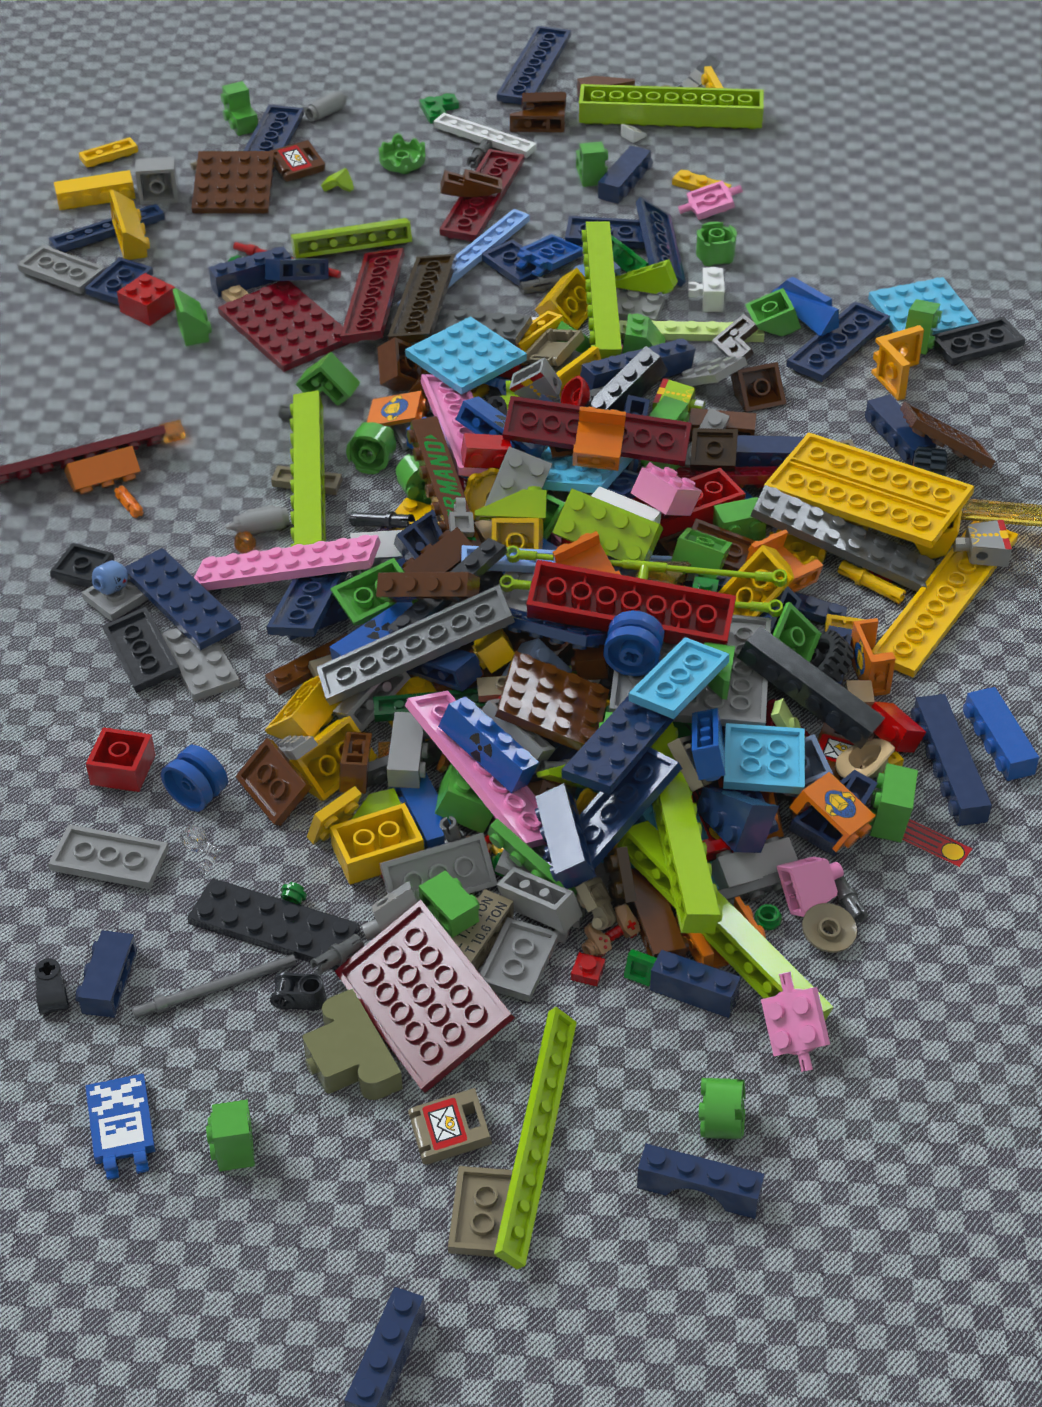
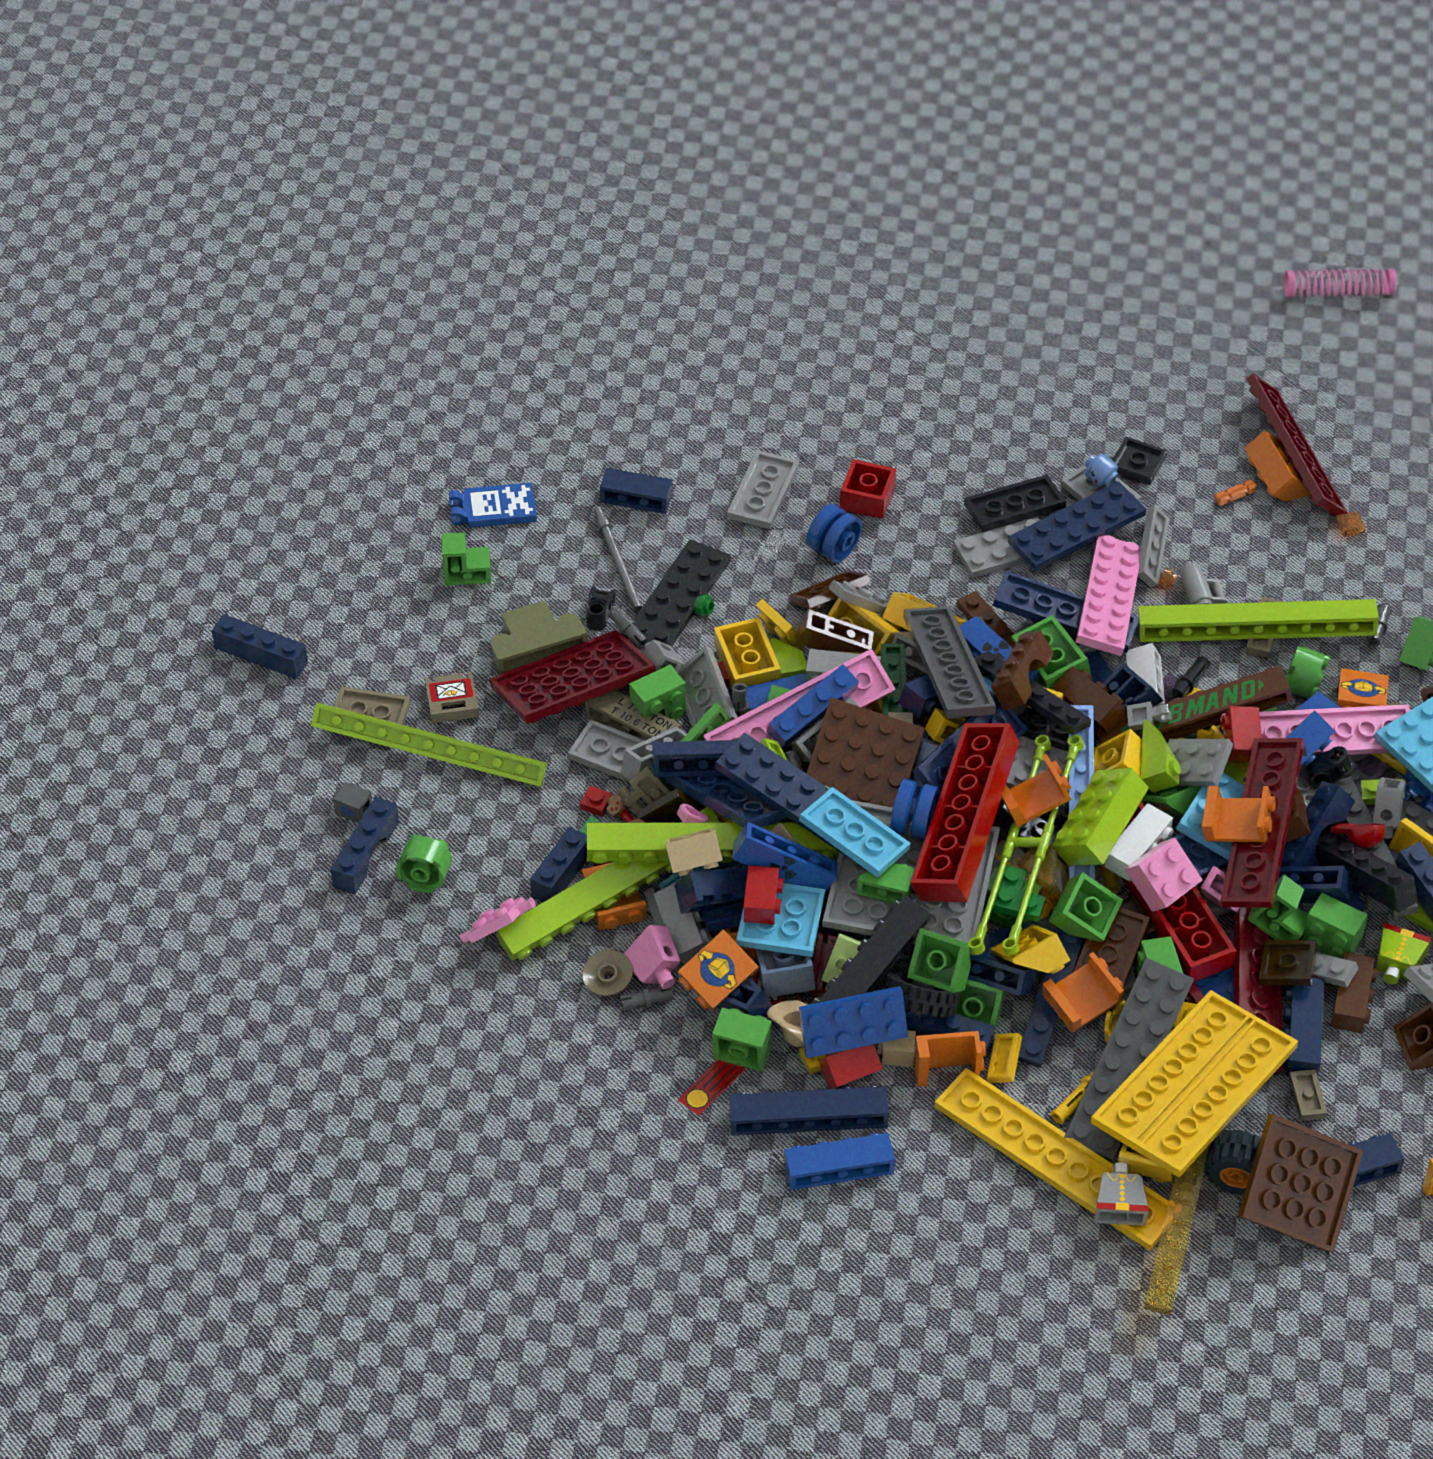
camera: 95 degrees right, 5 degrees up
black piece [34,958,69,1015] -> none
green plate [754,904,782,930] -> none
none -> dark grey brick [332,782,372,823]
none -> tan brick [664,828,723,876]
none -> bright pink tile [677,804,709,823]
none -> red brick [743,866,784,924]
none -> blue plate [799,986,908,1058]
none -> light grey plate [1138,505,1170,588]

